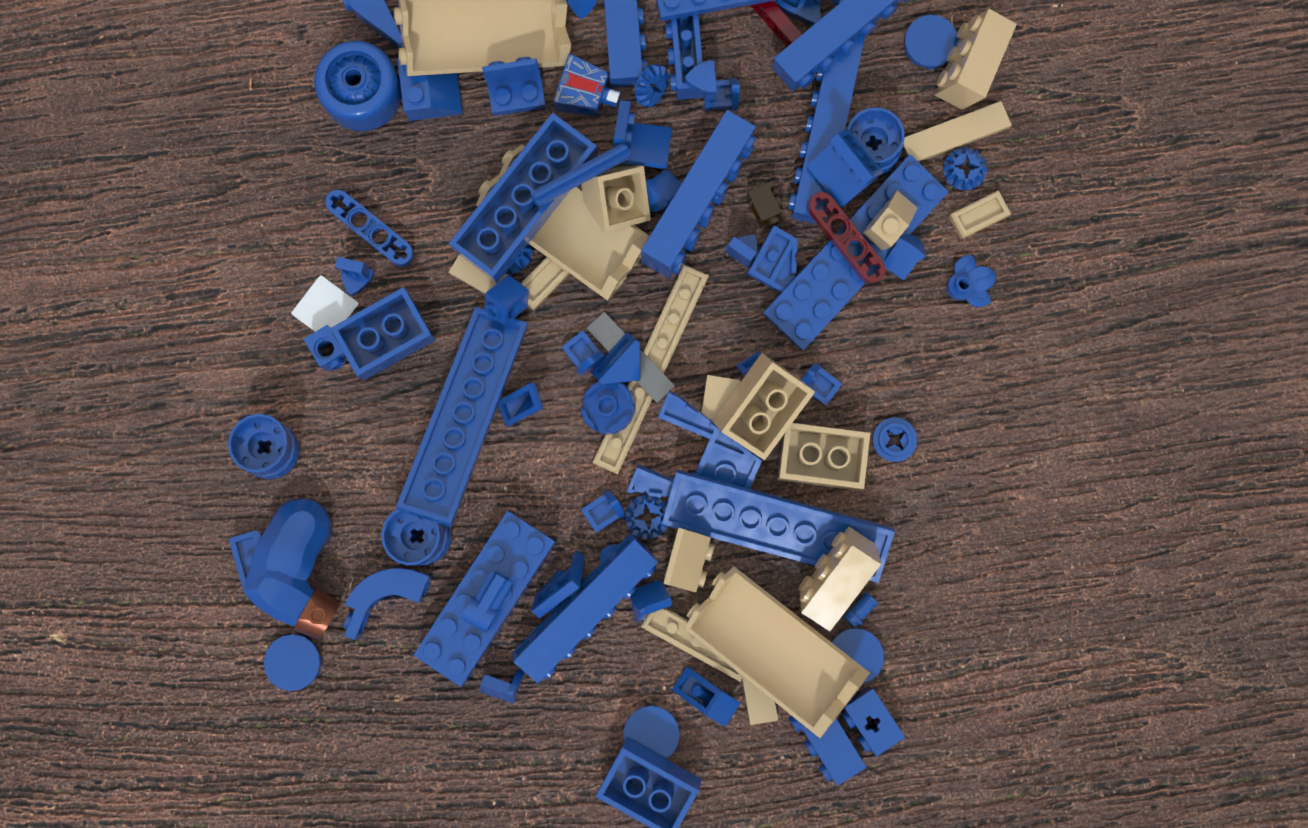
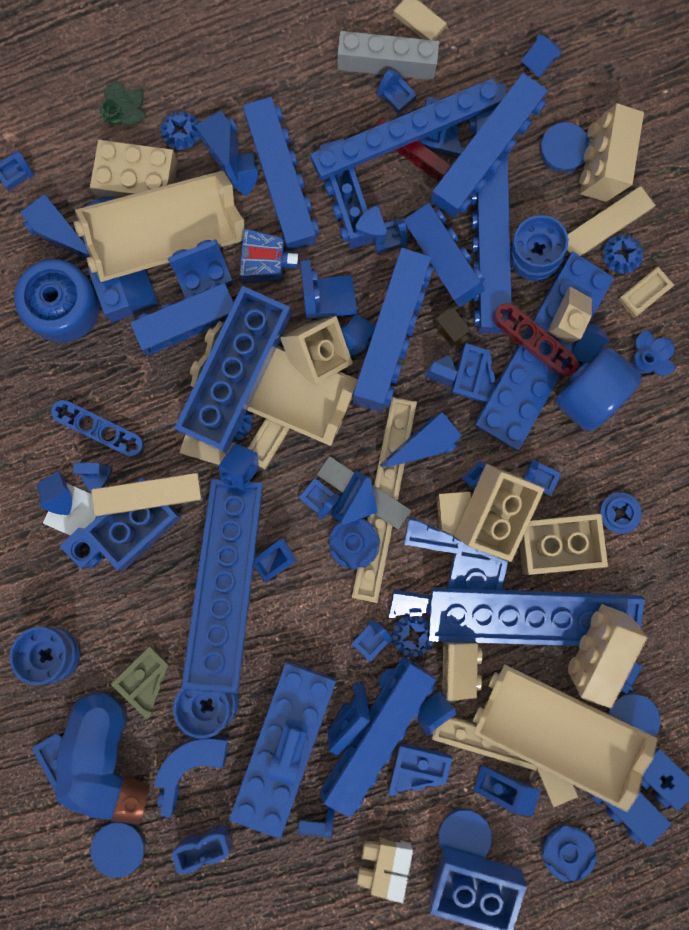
camera: 15 degrees left, 0 degrees up
blue axle [531,144,631,206] -> none
blue gear [635,64,669,107] -> none
blue bracket [807,129,883,207] -> none
none -> blue tile [36,471,72,515]
none -> tan tile [91,473,202,516]
none -> olive wing [111,645,169,720]
none -> blue brick [130,283,234,356]
none -> blue brick [171,825,233,874]
none -> tan hips [357,837,413,903]
none -> blue slope [379,412,462,468]
none -> blue wing [388,743,452,796]
none -> blue brick [404,203,485,308]
none -> blue tile [542,825,596,882]
none -> blue wheel [556,347,642,431]

